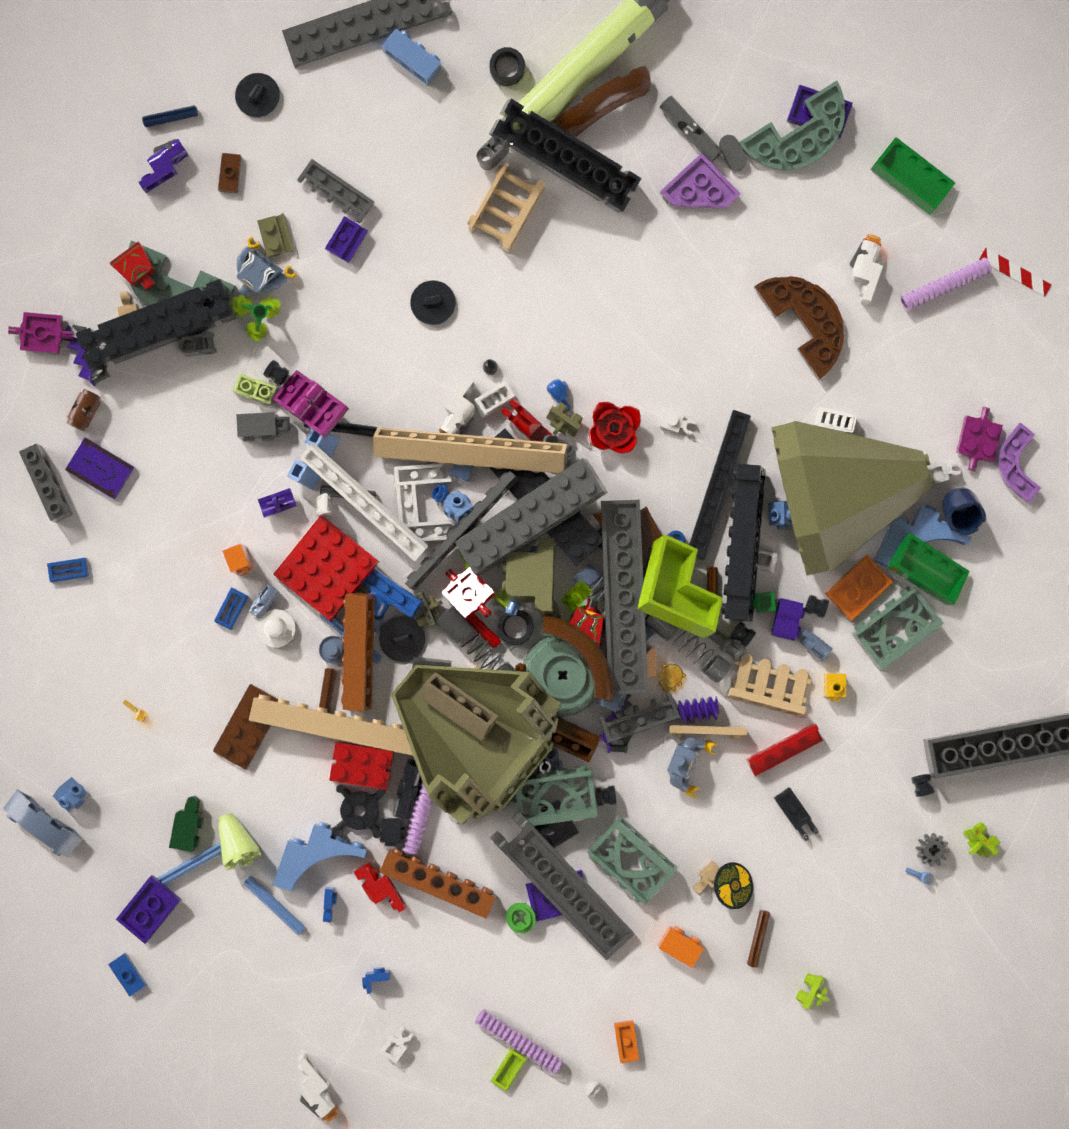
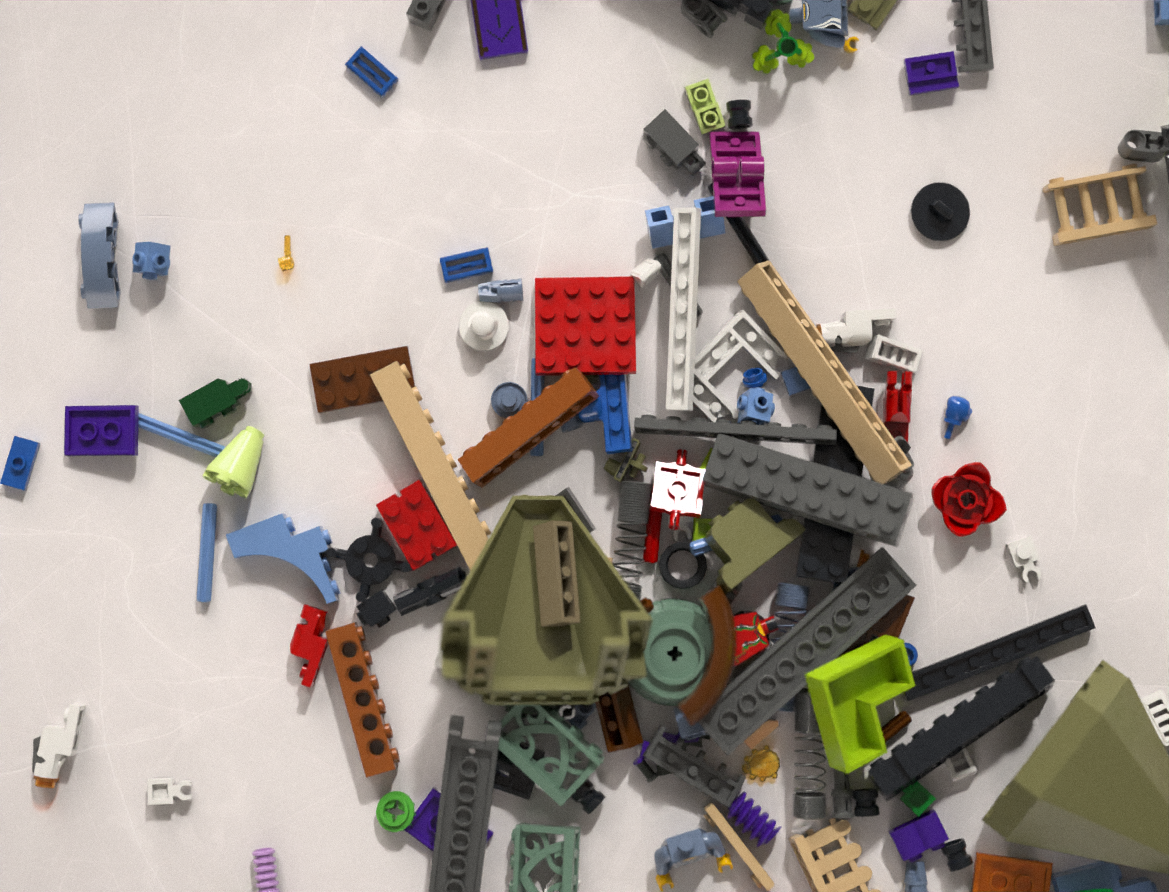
camera: 55 degrees right, 0 degrees up
orange brick [222,544,254,576] -> none
dark purple hips [257,488,297,518] -> none
reddish brown axle [319,668,336,713] -> none
blue plate [323,887,338,922] -> none
blue bracket [362,967,390,994] -> none
black shield [379,616,425,662] -> none
lavender piece [402,783,433,855] -> none
black hinge [483,359,498,375] -> none
olive hips [546,402,583,437] -> none
clear neon green leg [561,579,593,612] -> none
medium blue brick [768,501,793,530] -> none

